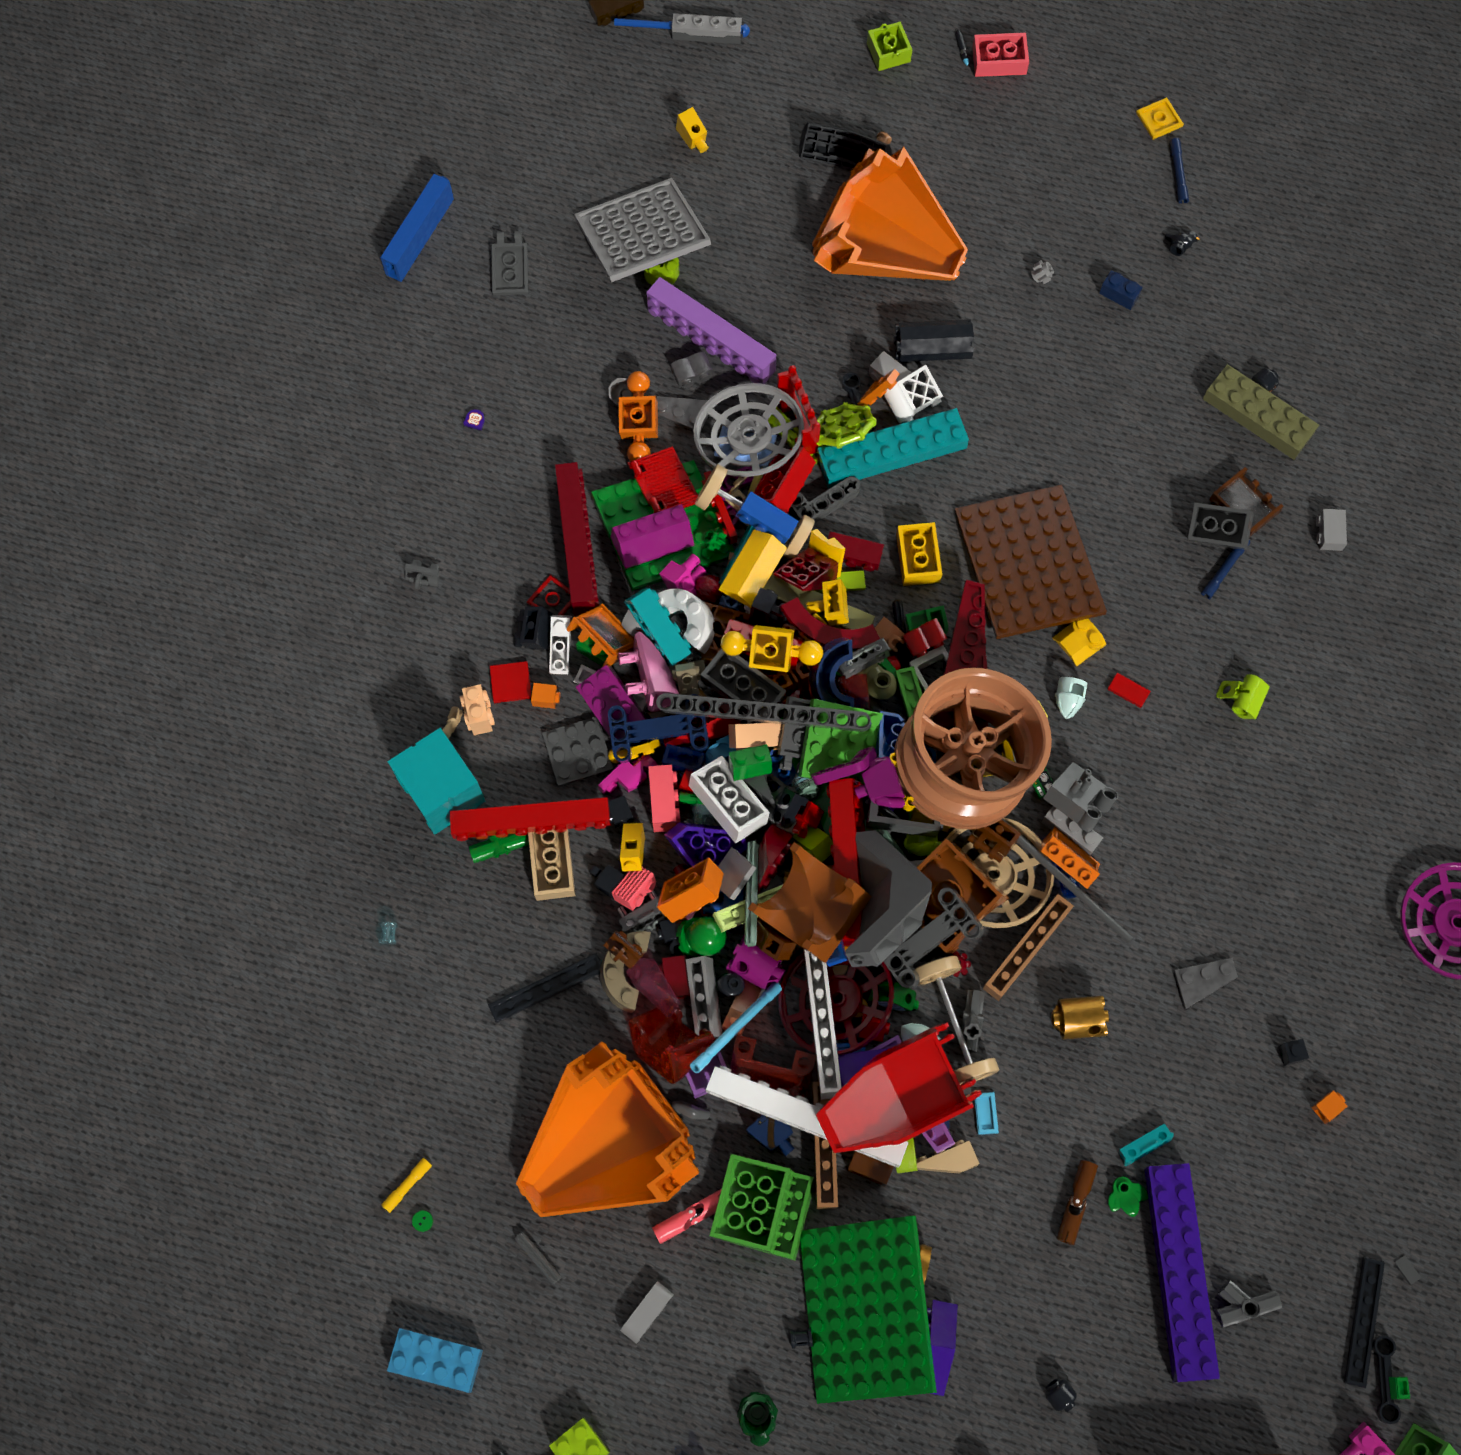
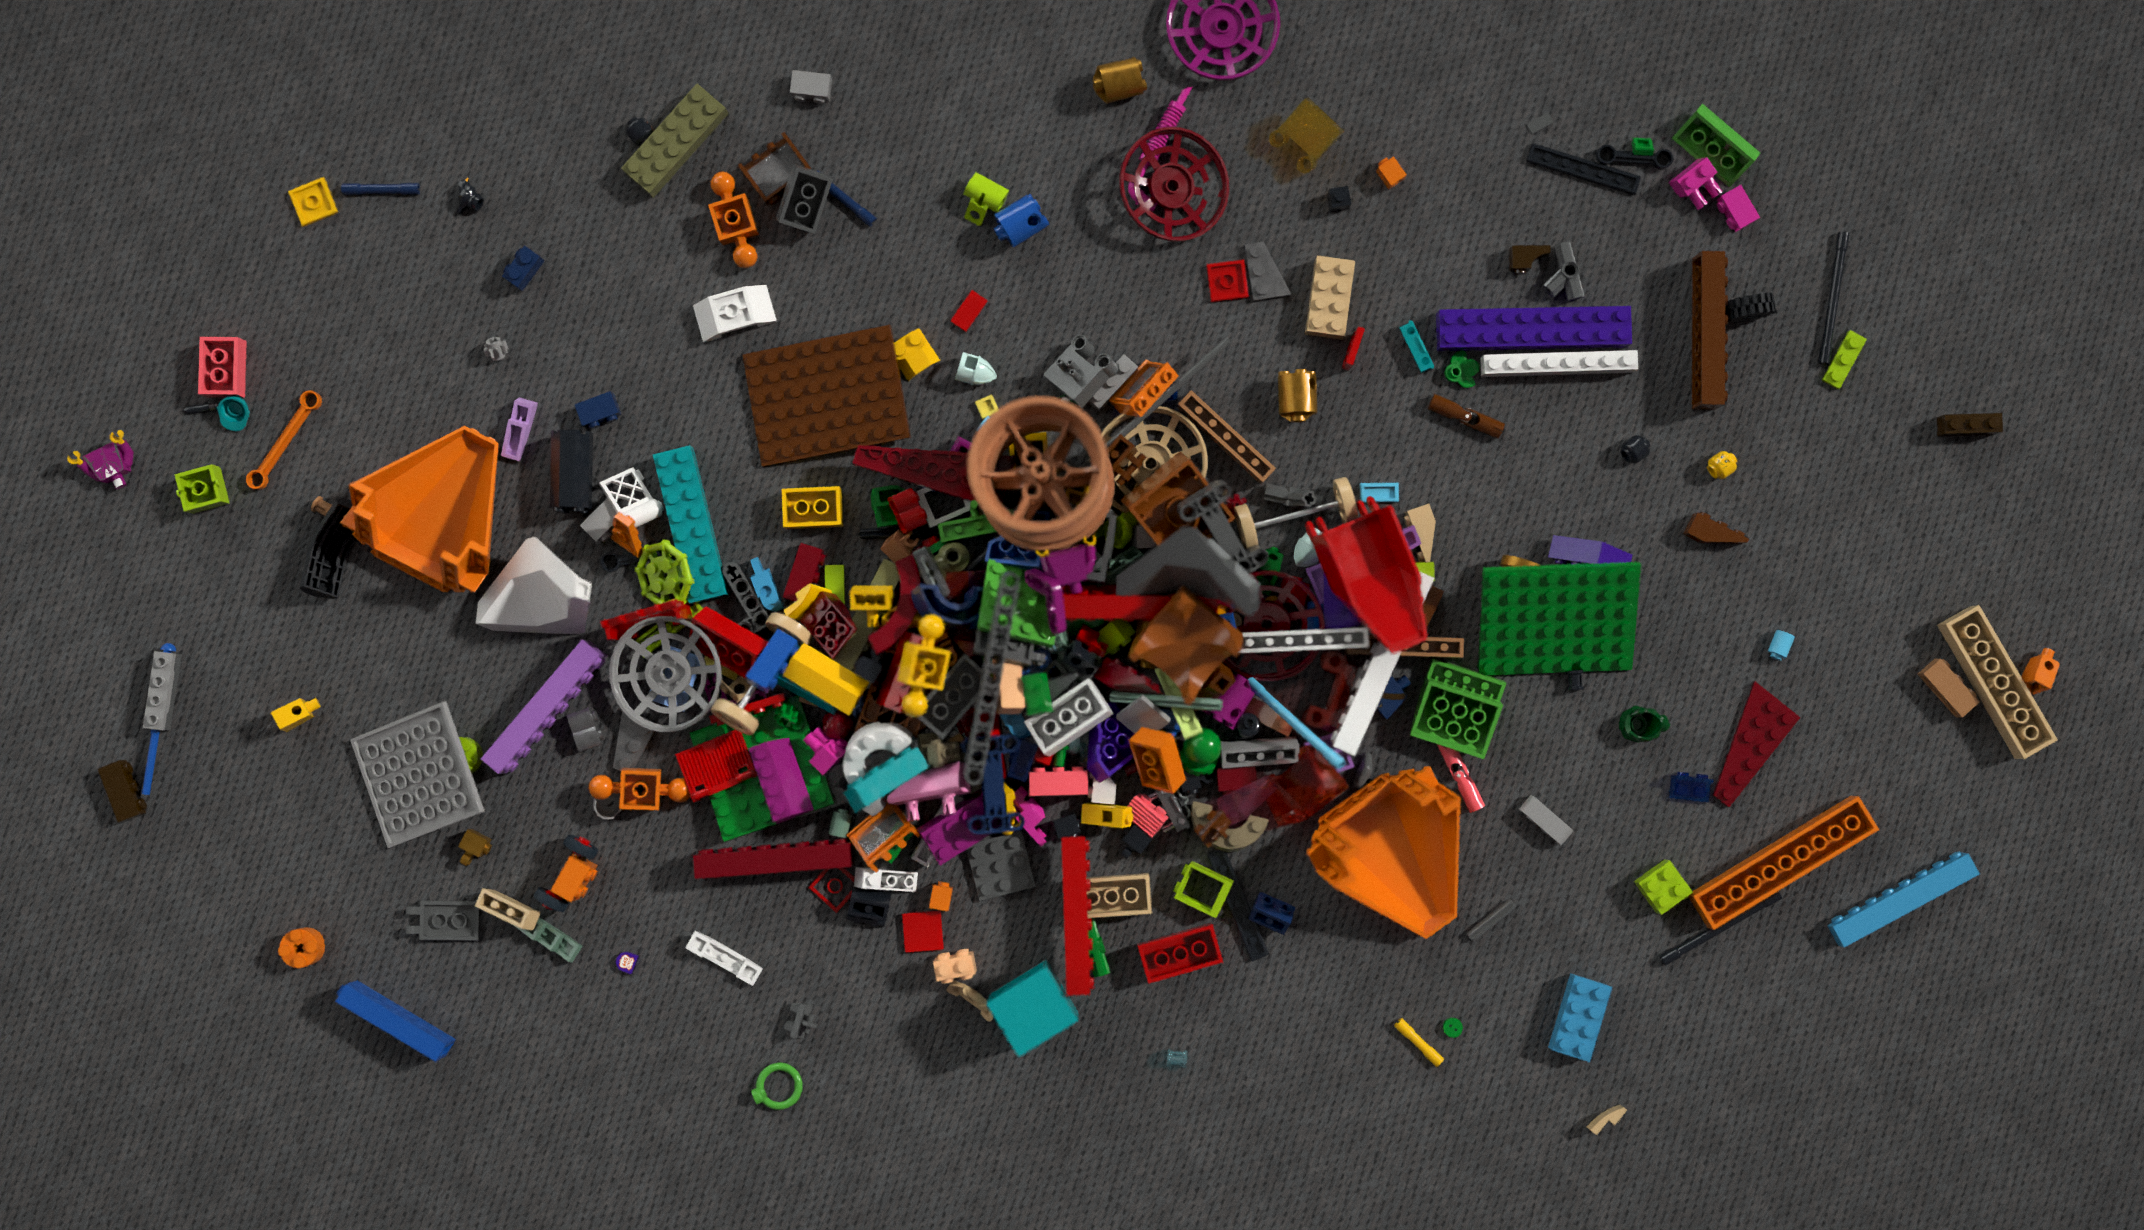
camera: 85 degrees left, 15 degrees up
none -> teal hat [217,396,250,431]
none -> orange piece [246,390,322,490]
none -> orange brick [278,927,325,968]
none -> pearl gold brick [458,829,492,866]
none -> tan brick [475,888,541,930]
none -> white panel [476,537,591,634]
none -> lavender slope [501,398,538,461]
none -> sand green slope [512,917,583,962]
none -> brick [534,834,598,912]
none -> dark blue brick [574,391,621,429]
none -> white slope [685,931,763,986]
none -> white slope [693,285,777,342]
none -> orange brick [708,172,759,268]
none -> dark azure piece [750,557,784,612]
none -> bright green piece [751,1063,803,1110]
none -> sand green brick [828,808,852,838]
none -> blue cylinder [993,194,1049,248]
none -> white slope [1088,773,1116,804]
none -> pearl gold cylinder [1093,57,1147,104]
none -> dark red dish [1119,127,1229,242]
none -> dark pink piece [1128,87,1193,212]
none -> red brick [1137,923,1223,984]
none -> lime window [1173,861,1234,918]
none -> red tile [1206,260,1249,302]
none -> dark blue brick [1248,892,1296,935]
none -> clear yellow piece [1269,97,1344,173]
none -> tan brick [1305,255,1355,340]
none -> red tile [1342,327,1365,371]
none -> white brick [1480,350,1638,377]
none -> dark brown arch [1509,245,1551,275]
none -> tan slope [1587,1105,1627,1135]

